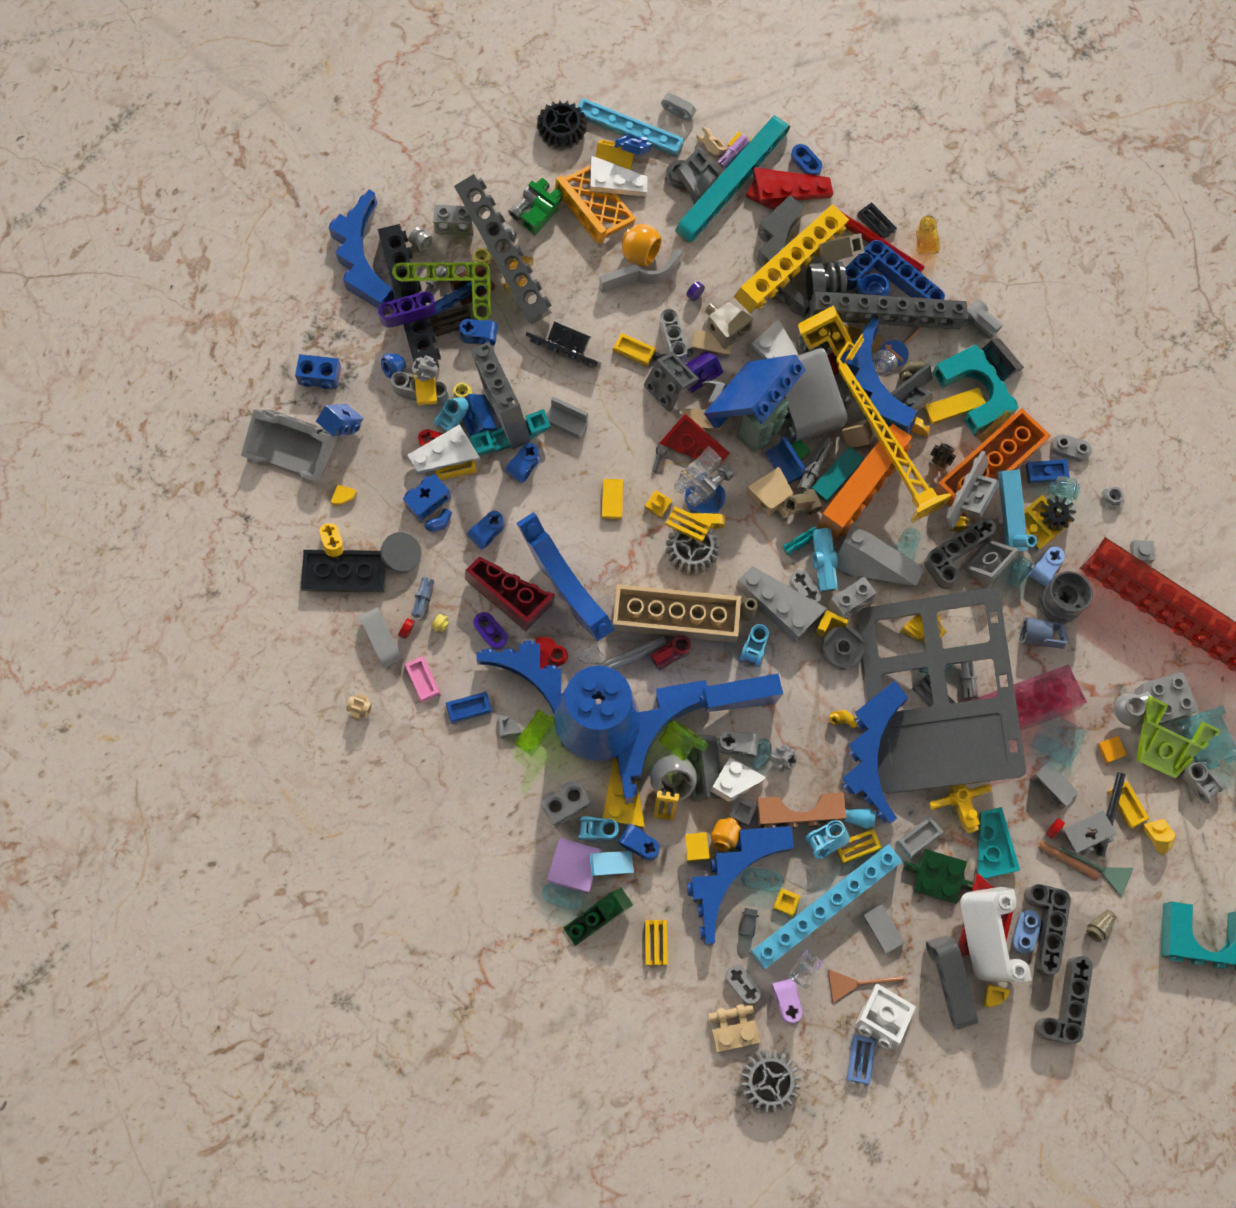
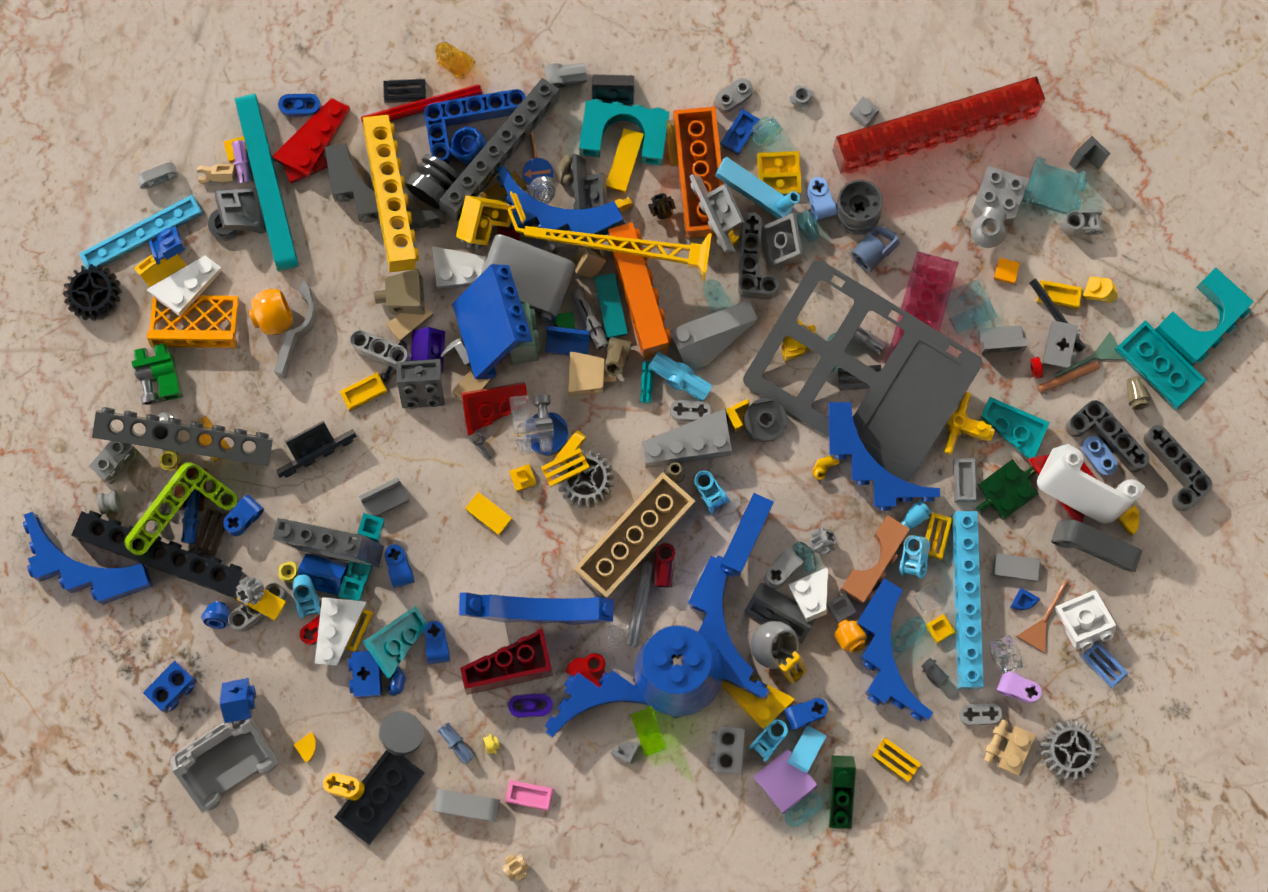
camera: 50 degrees left, 5 degrees up
dark purple beam [378,292,436,328] -> none
red tile [398,618,415,639] -> none
blue tile [446,692,492,724] -> none
clear neon green panel [659,719,709,761] -> none
yellow panel [685,832,709,863] -> none
dark purple tile [687,281,705,301] -> none
dark tan slope [819,233,864,263] -> none
light grey brick [828,576,877,618] -> none
black gear [1040,496,1076,531] -> none
lime wing [1136,695,1221,778] -> none
none -> teal wing [363,606,428,678]
none -> blue tile [1009,588,1040,610]
none -> teal tile [1114,320,1207,410]

